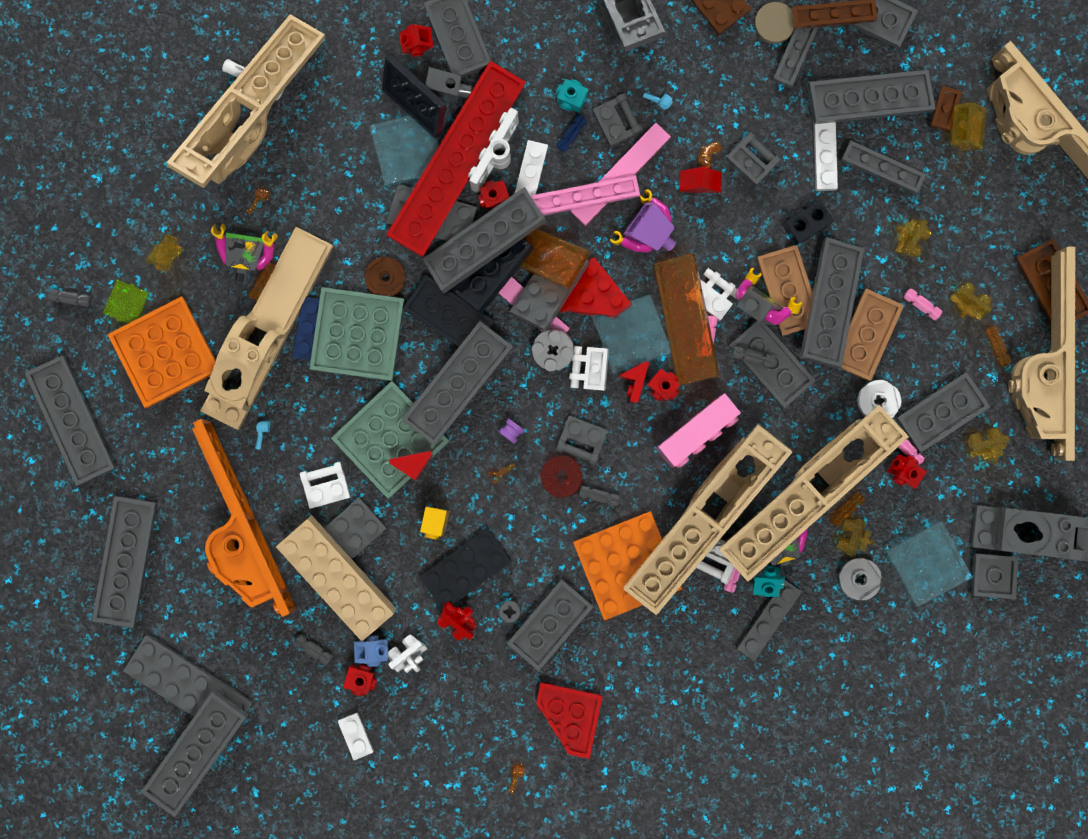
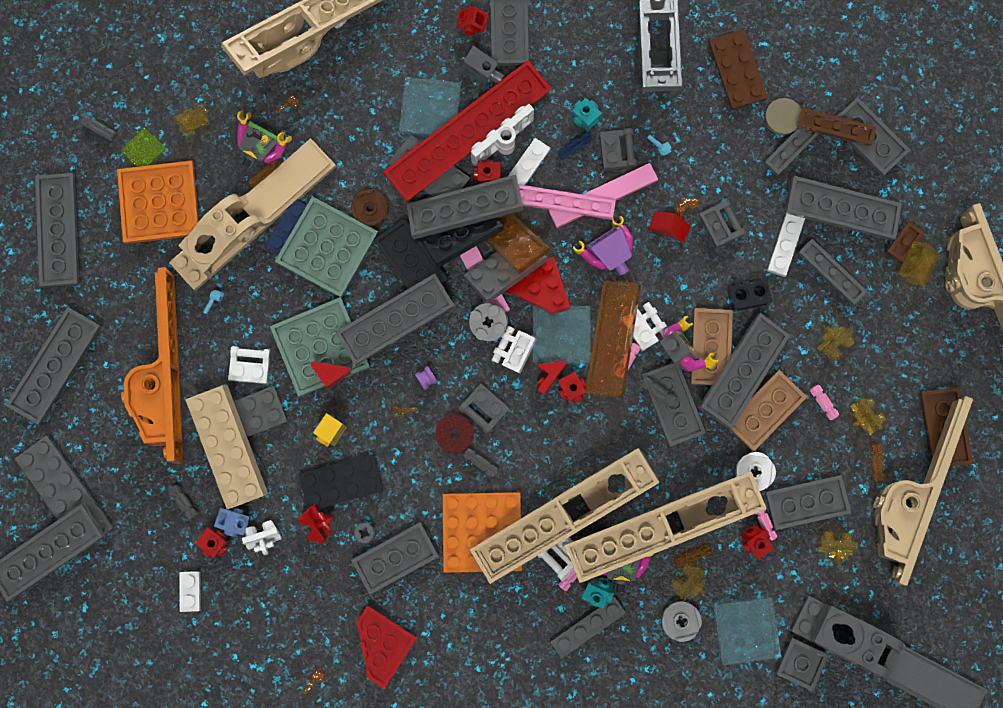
camera: 20 degrees right, 5 degrees down
black plate [382,55,446,139] -> none
bright pink brick [655,393,741,468] -> none

